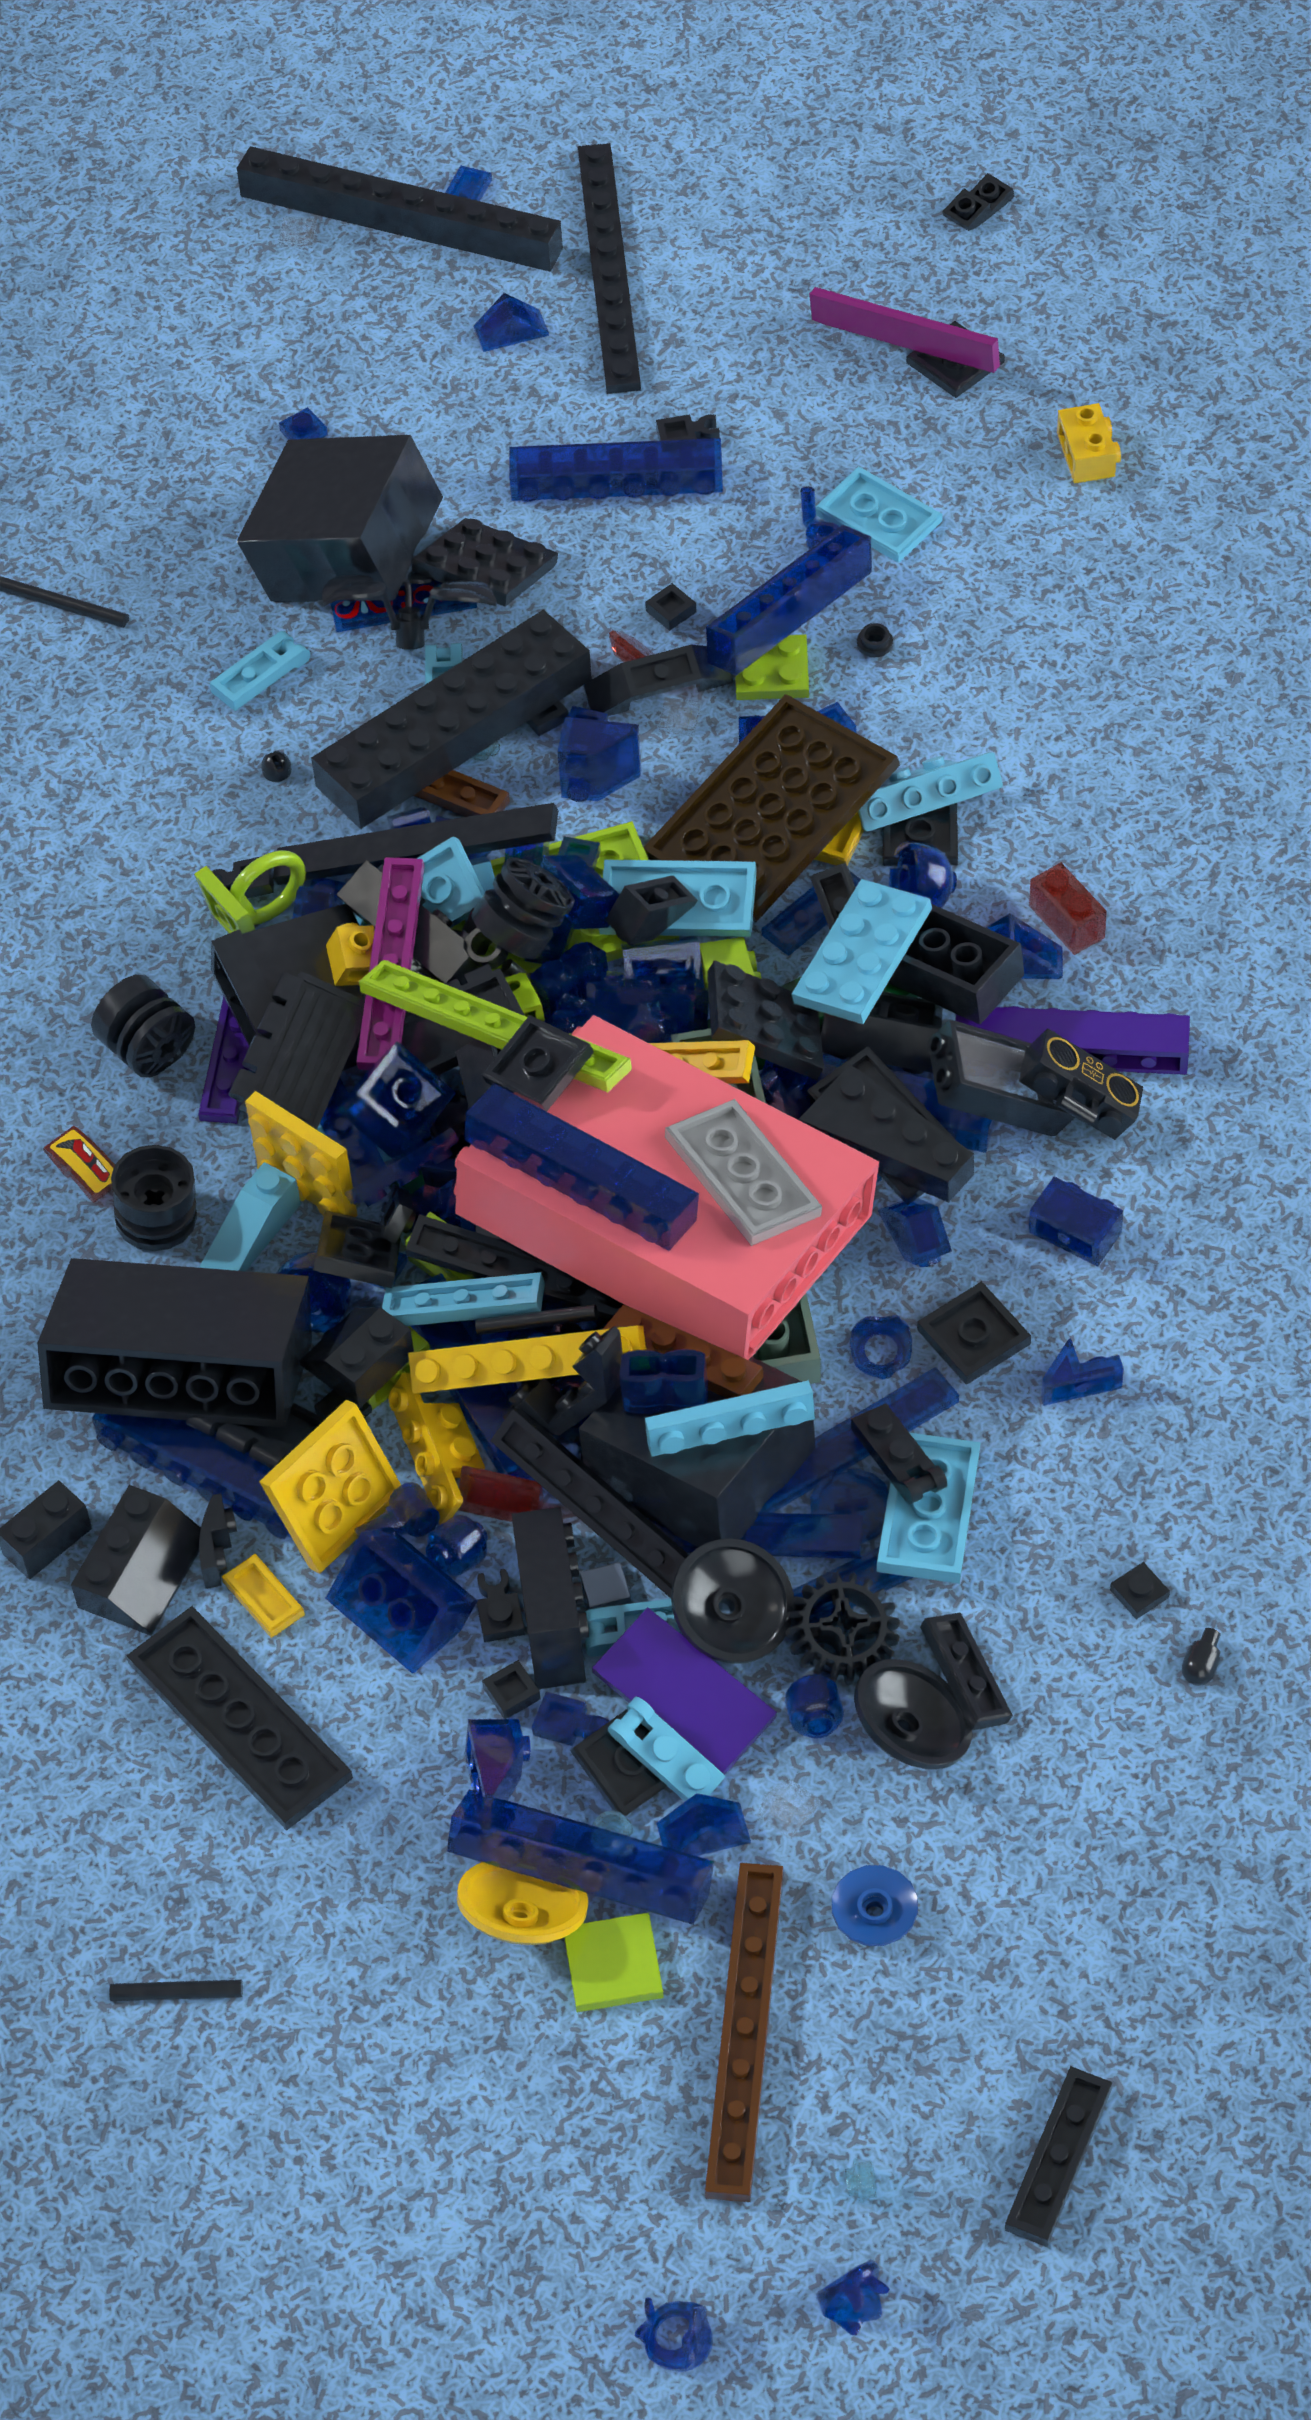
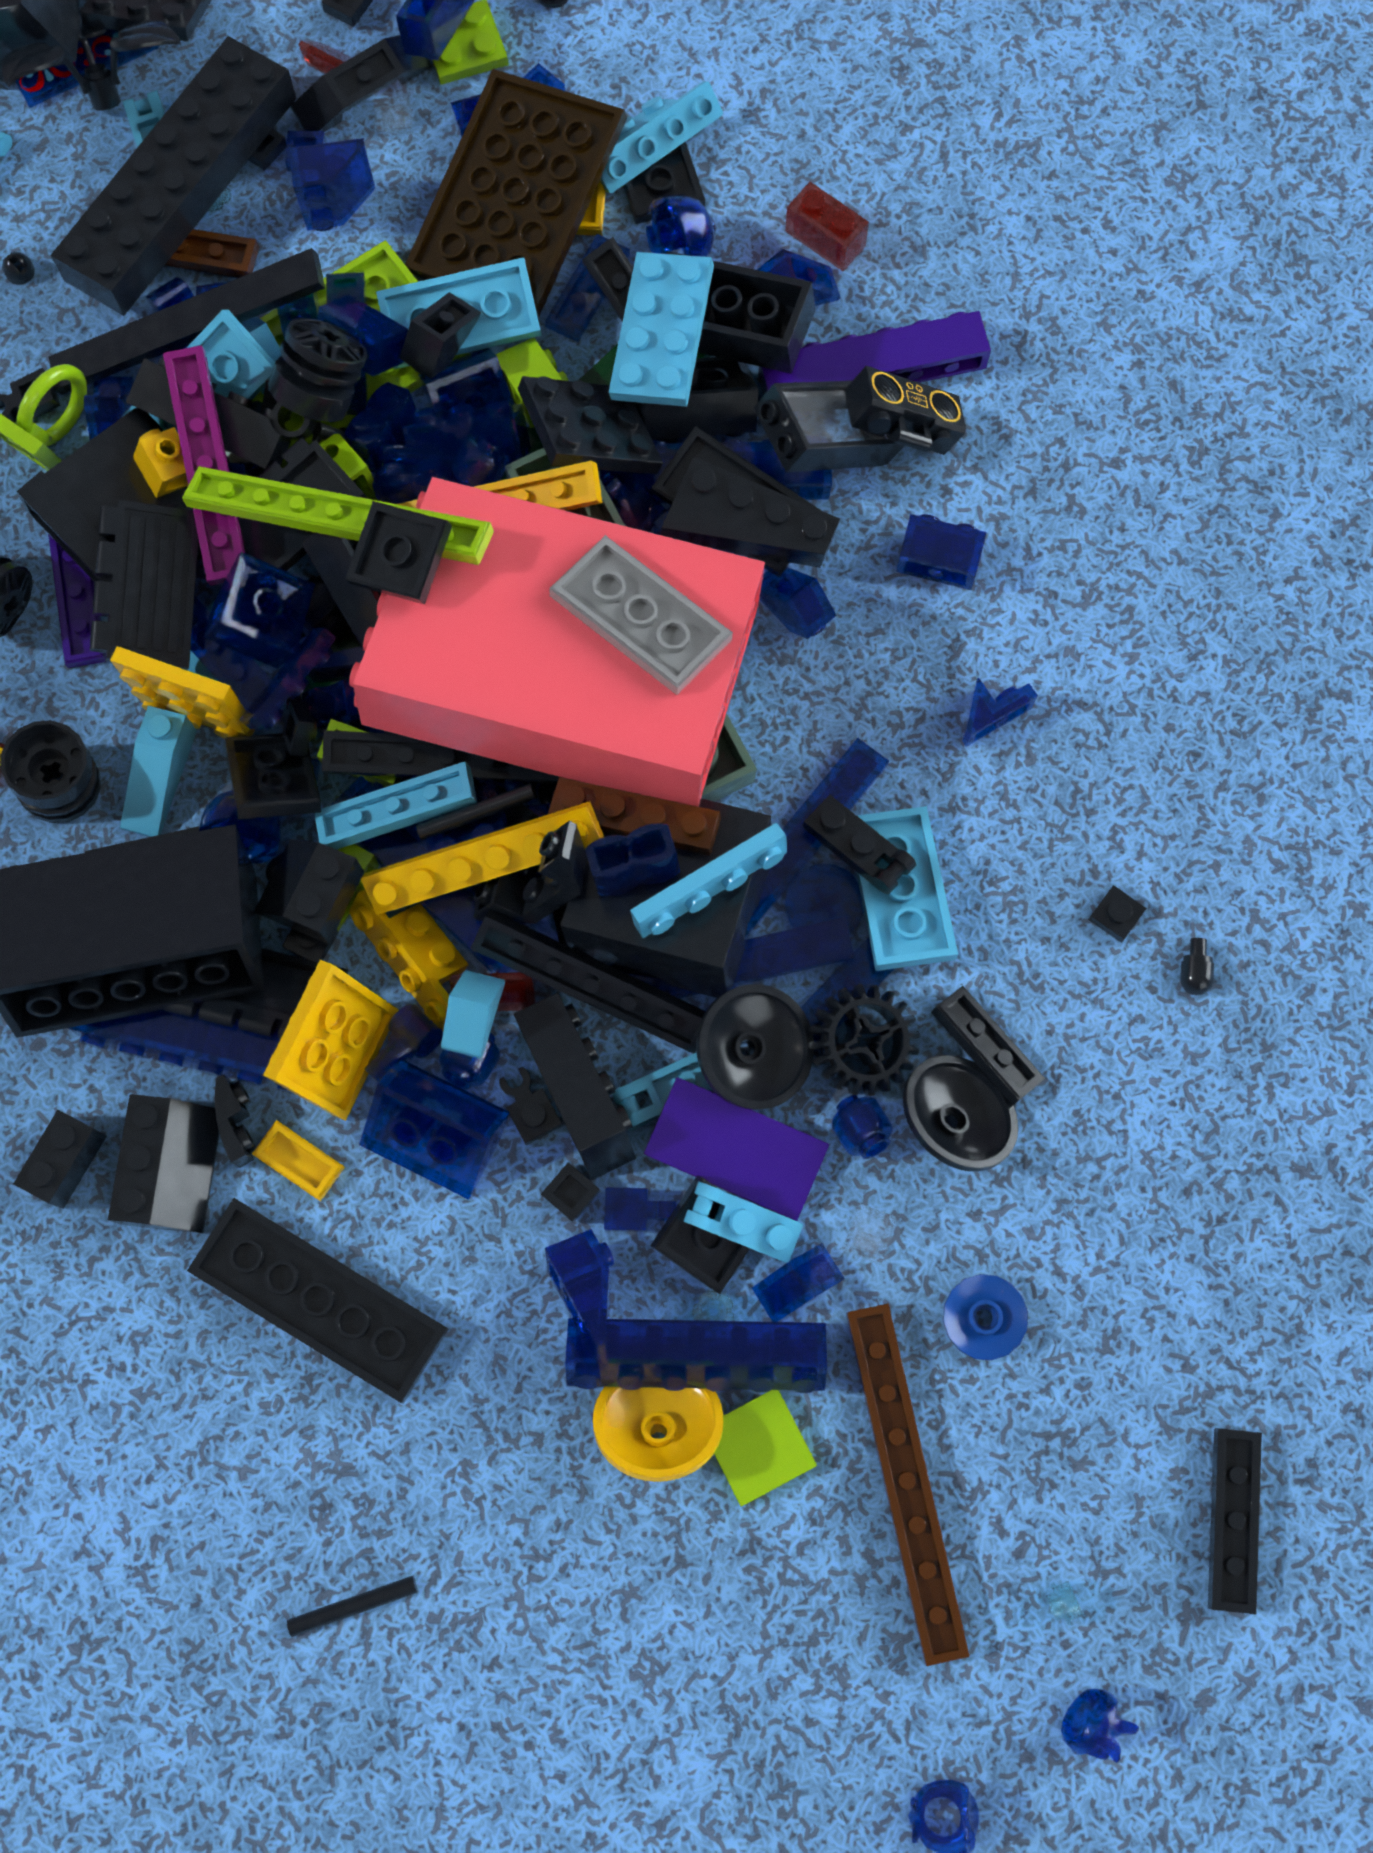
camera: 20 degrees left, 20 degrees up
clear blue brick [465,1084,699,1251] -> none
sand blue tile [580,1562,631,1609] -> none
clear blue piece [850,1315,912,1380] -> none
black plate [917,1281,1031,1385] -> none
none -> medium azure slope [441,970,505,1059]

